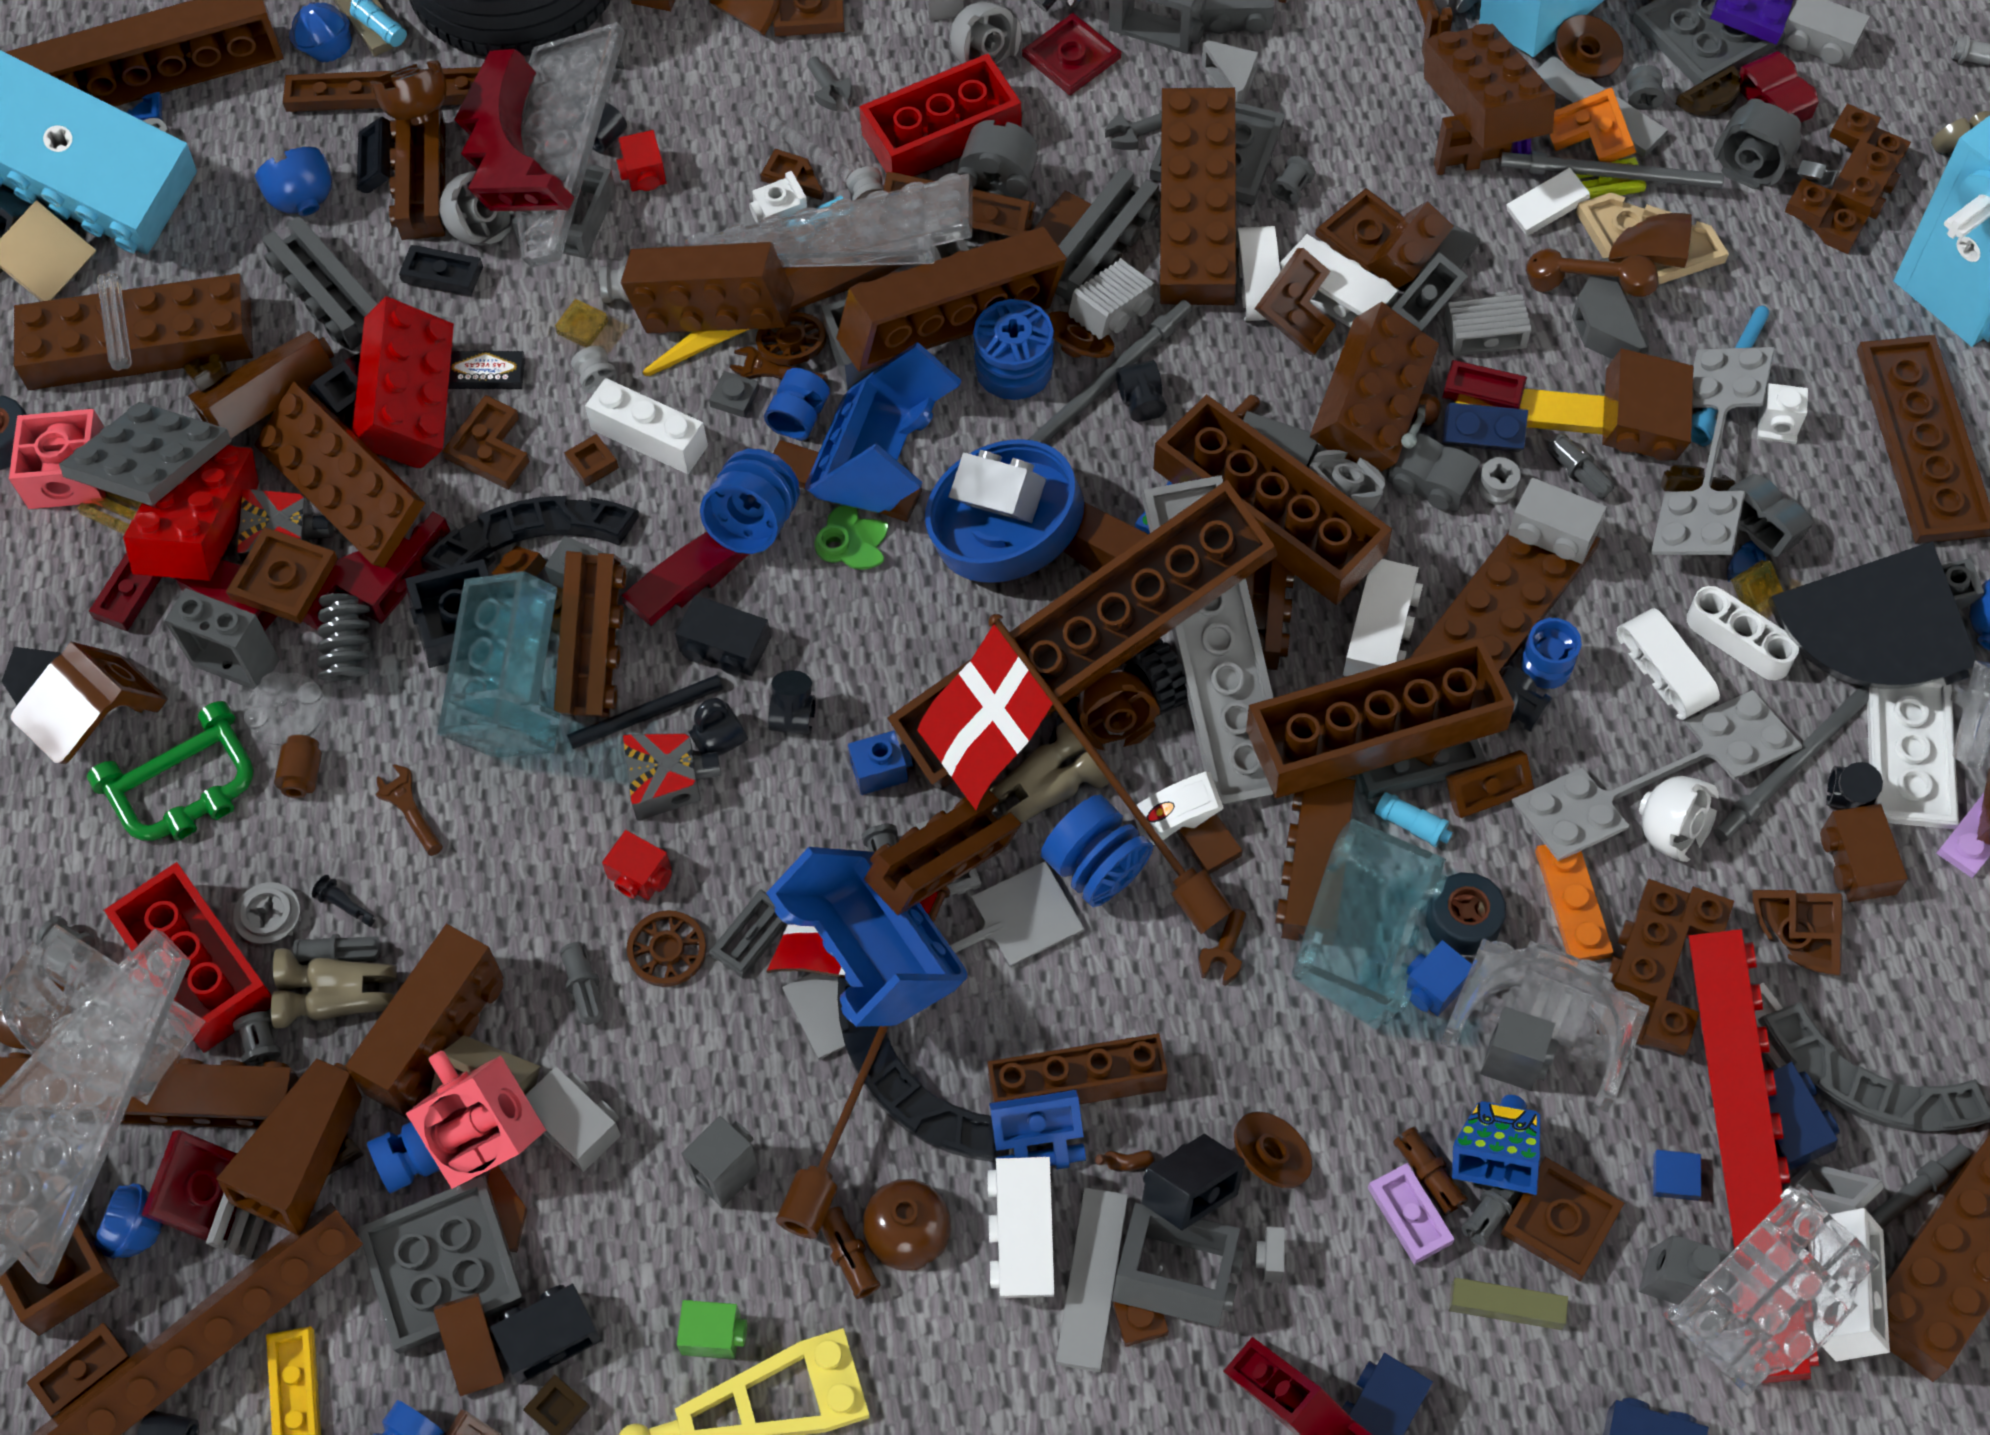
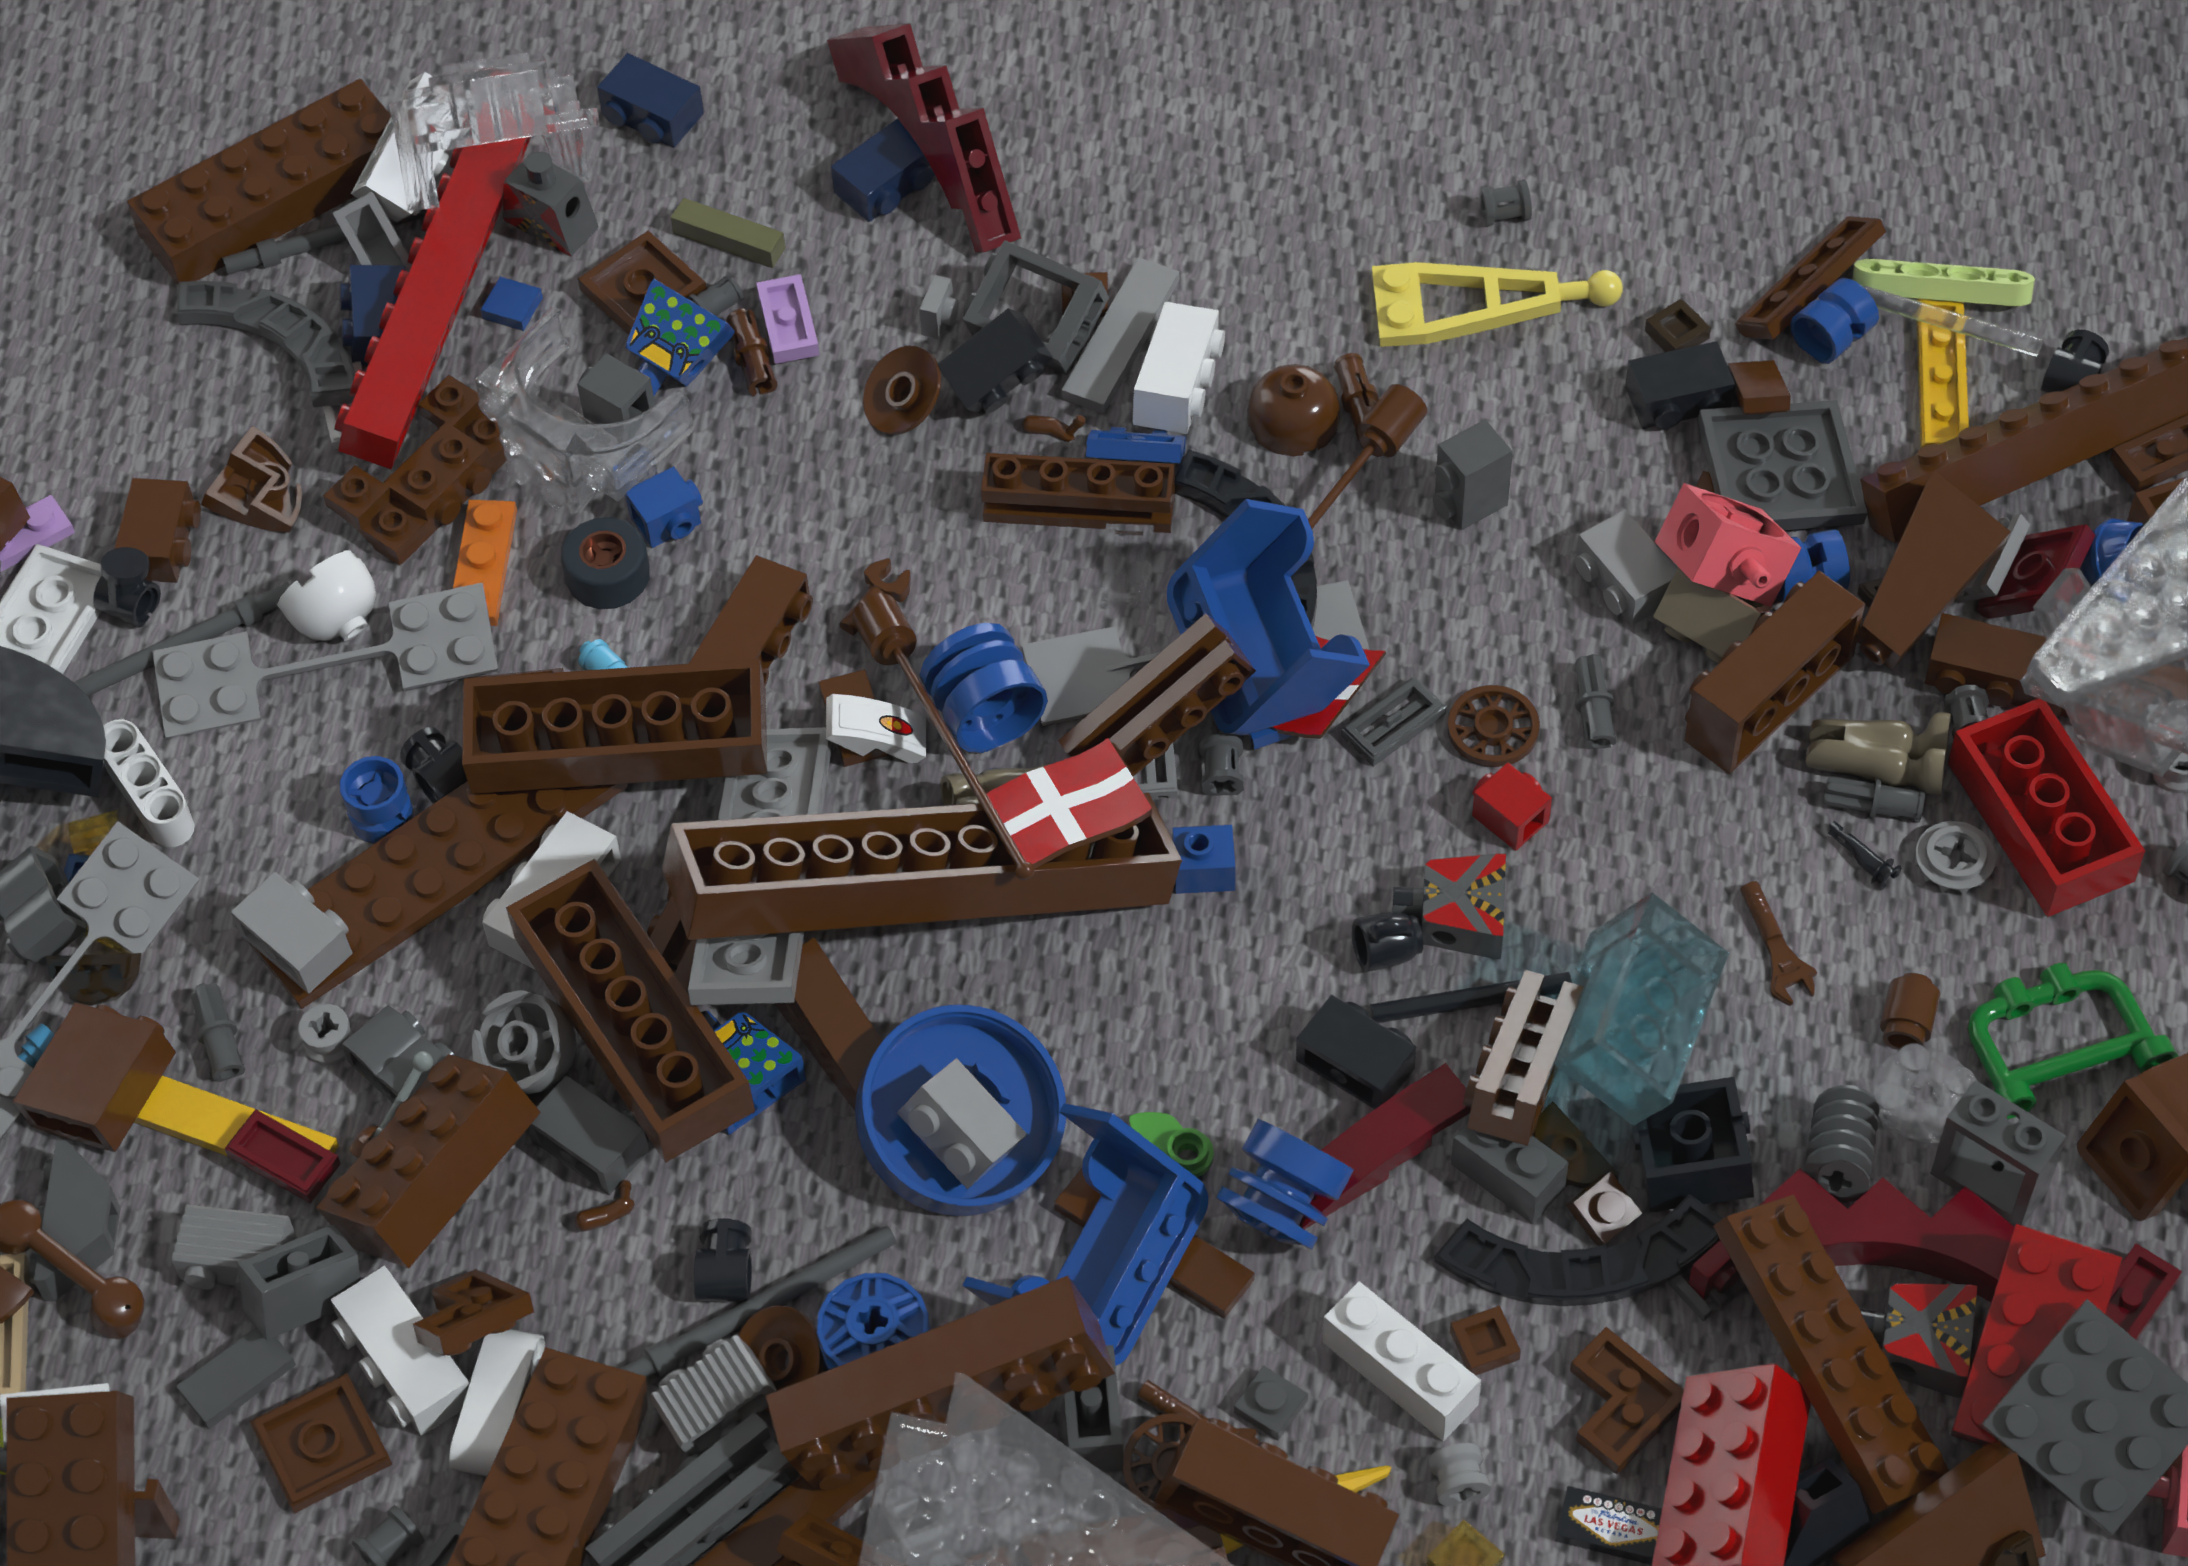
camera: 165 degrees left, 5 degrees down
reddish brown plate [226,527,338,624] -> none
bright green brick [676,1300,747,1359] -> none
blue wheel [764,368,830,441] -> none
black piece [768,670,816,735] -> none
clear light blue windscreen [1292,818,1446,1029] -> none
reddish brown brick [1367,201,1454,289] -> none
dark blue brick [1442,402,1528,452] -> none
white beam [1616,608,1720,720] -> none

